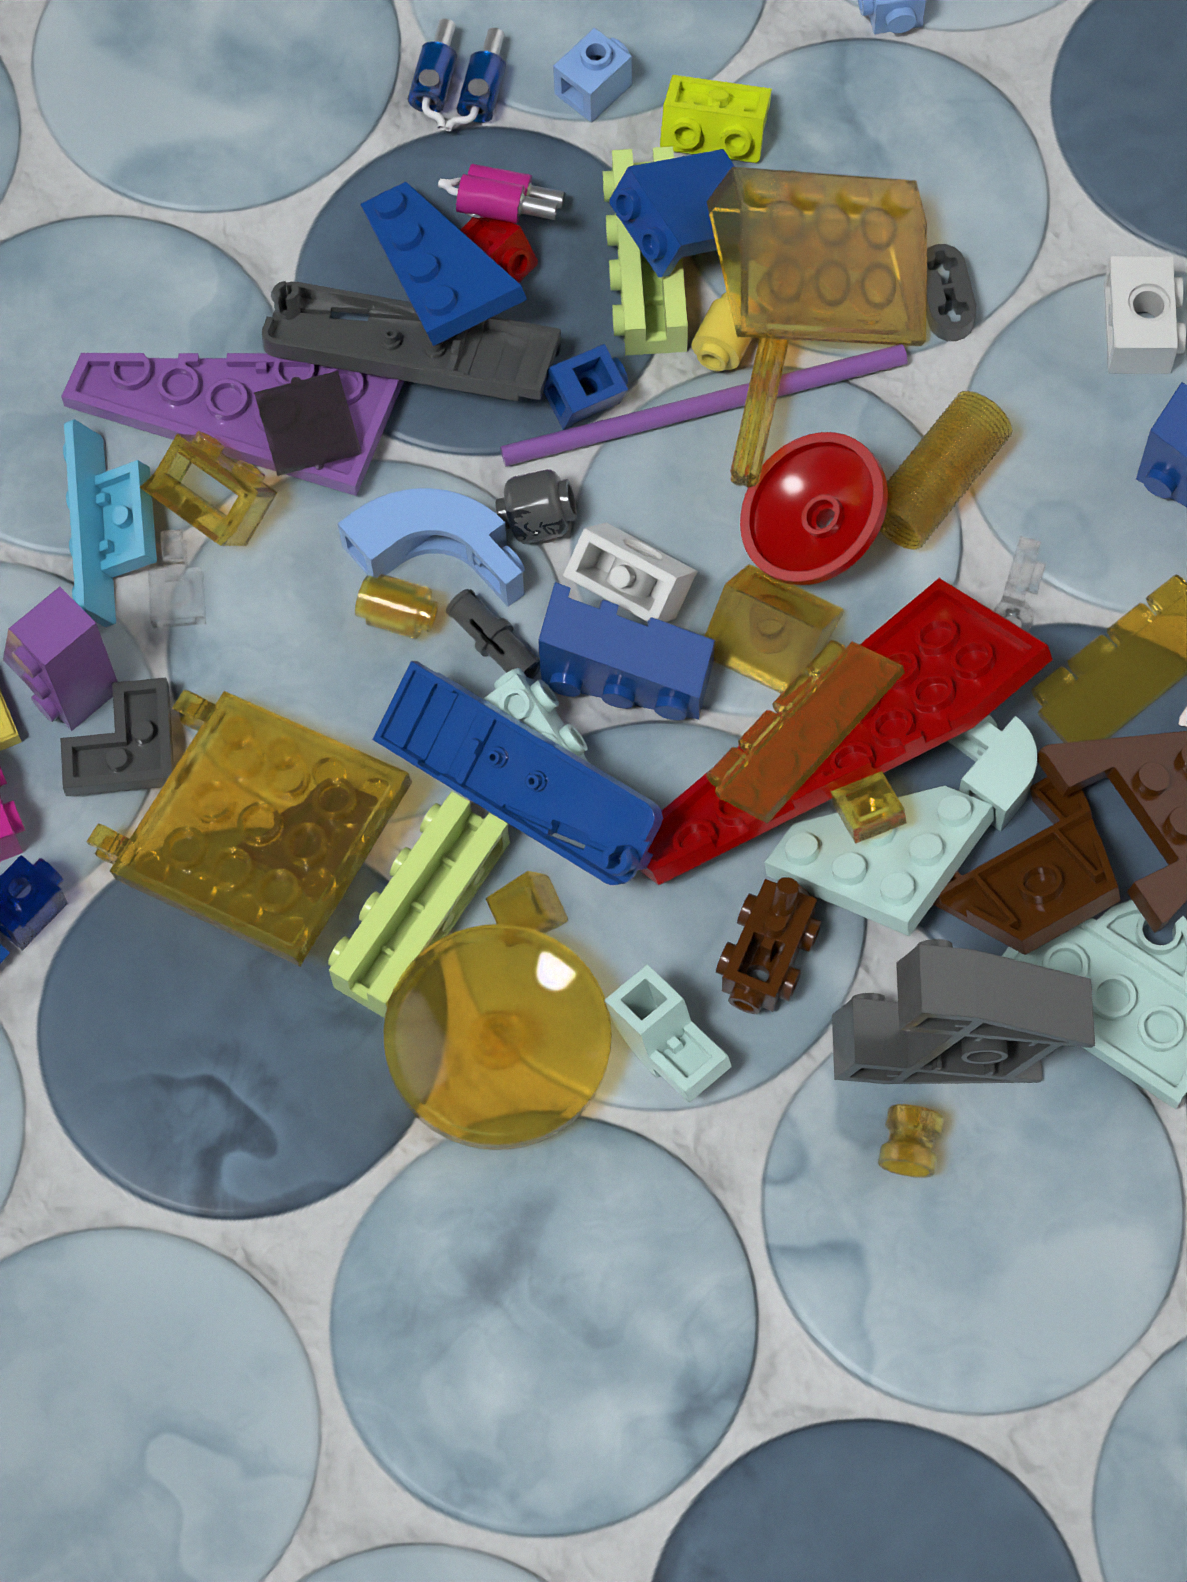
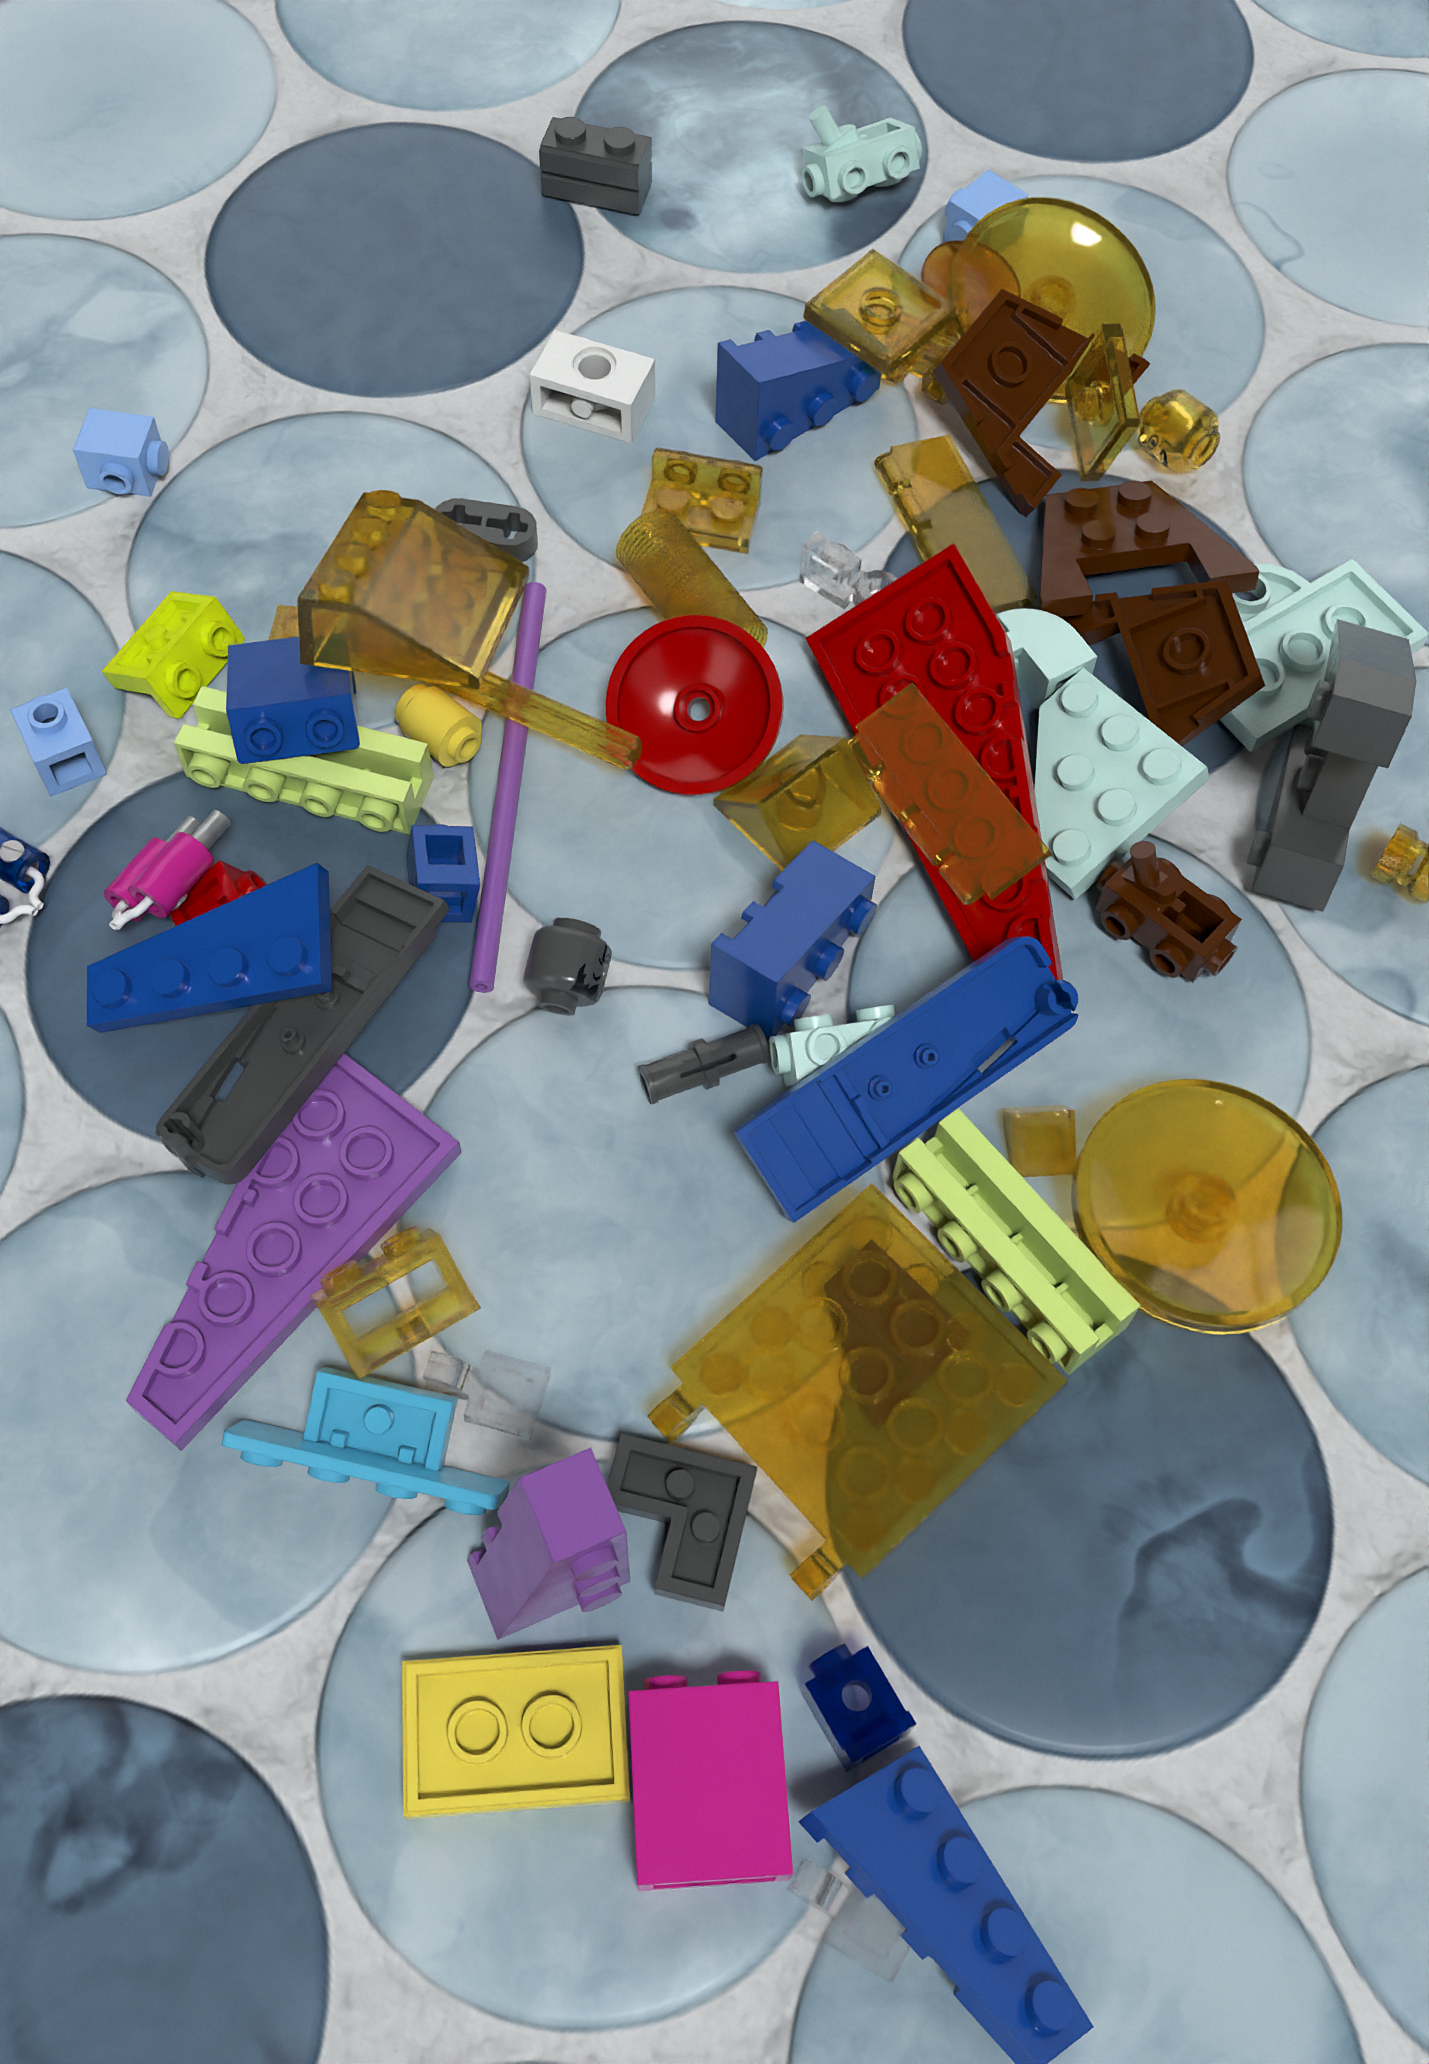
camera: 75 degrees left, 5 degrees down
clear smoke piece [254,371,362,476] -> none
light blue arch [338,488,525,607] -> none
clear yellow brick [355,574,439,640] -> none
white brick [563,522,697,622] -> none
light aqua brick [604,964,732,1103] -> none
clear yellow plate [831,771,907,844] -> none
none -> clear yellow bracket [640,448,763,554]

